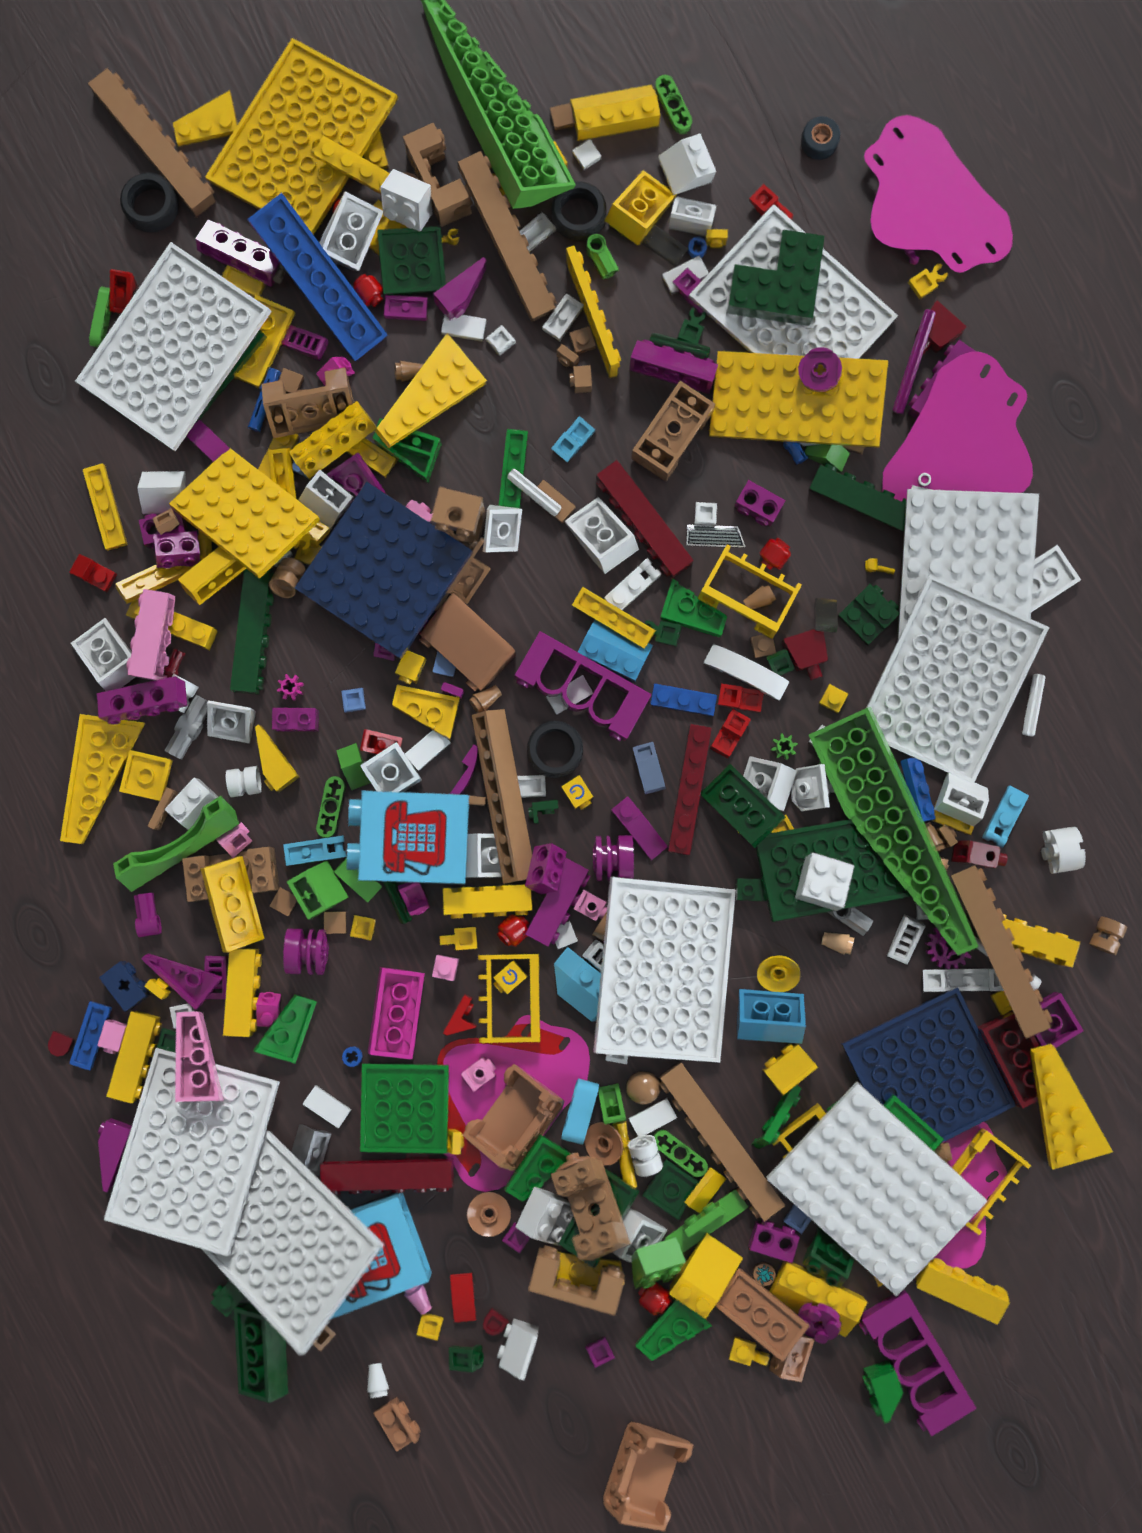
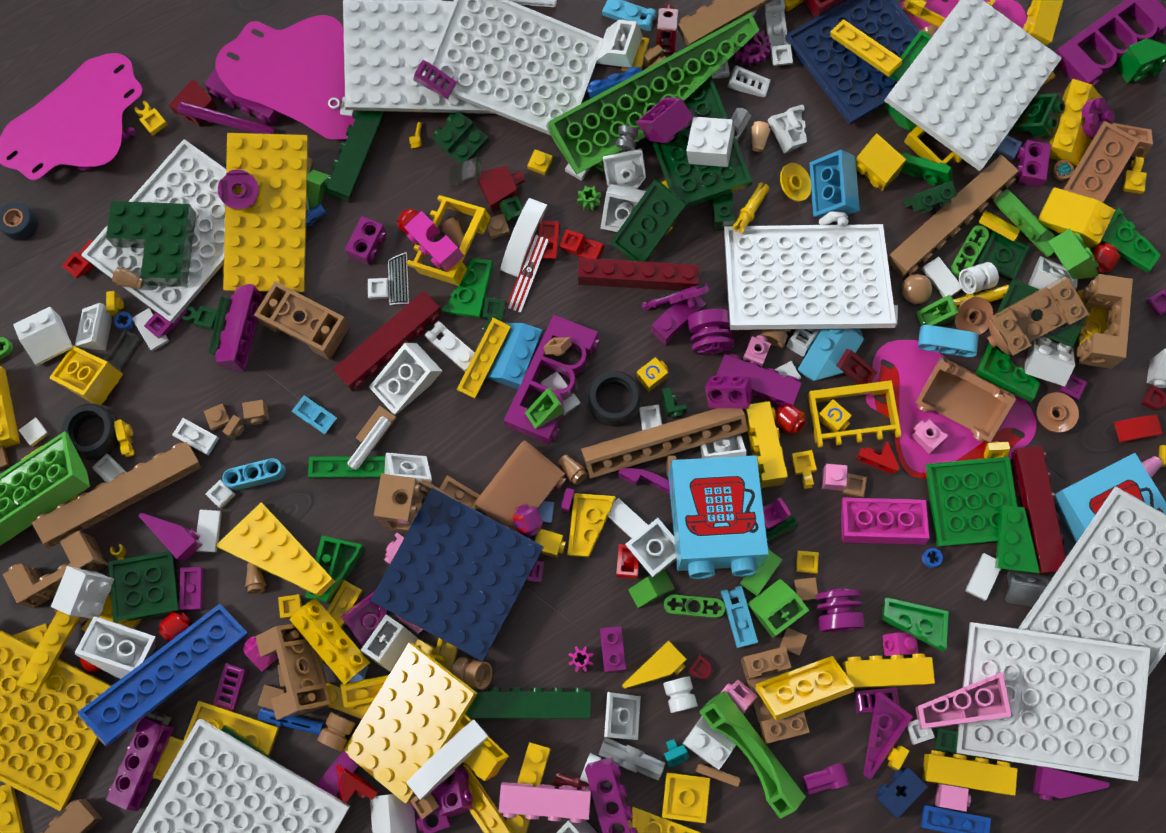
camera: 90 degrees left, 10 degrees down
medium blue tile [341,688,366,712] -> none
yellow plate [566,246,621,378] -> none
bright green piece [586,234,619,279] -> none
sand blue slope [633,742,666,794] -> none
blue plate [650,684,717,717] -> none
none -> medium nougat cone [112,267,144,289]
none -> yellow plate [114,420,135,457]
none -> medium azure beam [222,458,286,490]
none -> yellow plate [278,594,302,619]
none -> medium nougat wheel [317,712,356,752]
none -> red slope [336,764,377,804]
none -> dark pink arch [404,211,464,272]
none -> white slope [406,720,488,801]
none -> magenta slope [413,60,457,99]
none -> sticker [507,235,548,312]
none -> magenta head [512,504,543,537]
none -> bright green slope [525,388,563,429]
none -> medium nougat plate [543,337,572,356]
none -> flat silver wheel [615,125,639,150]
none -> magenta brick [636,97,694,143]
none -> magenta piece [642,283,710,310]
none -> teal tile [664,739,689,768]
none -> dark red tile [687,654,712,680]
none -> yellow pin [732,182,770,234]
none -> white slope [767,105,807,154]
none -> white arm [819,211,849,226]
none -> yellow plate [830,19,902,77]
none -> dark red plate [836,349,877,385]
none -> medium nougat tile [842,473,867,498]
none -> dark green plate [903,181,957,213]
none -> green wing [995,505,1040,573]

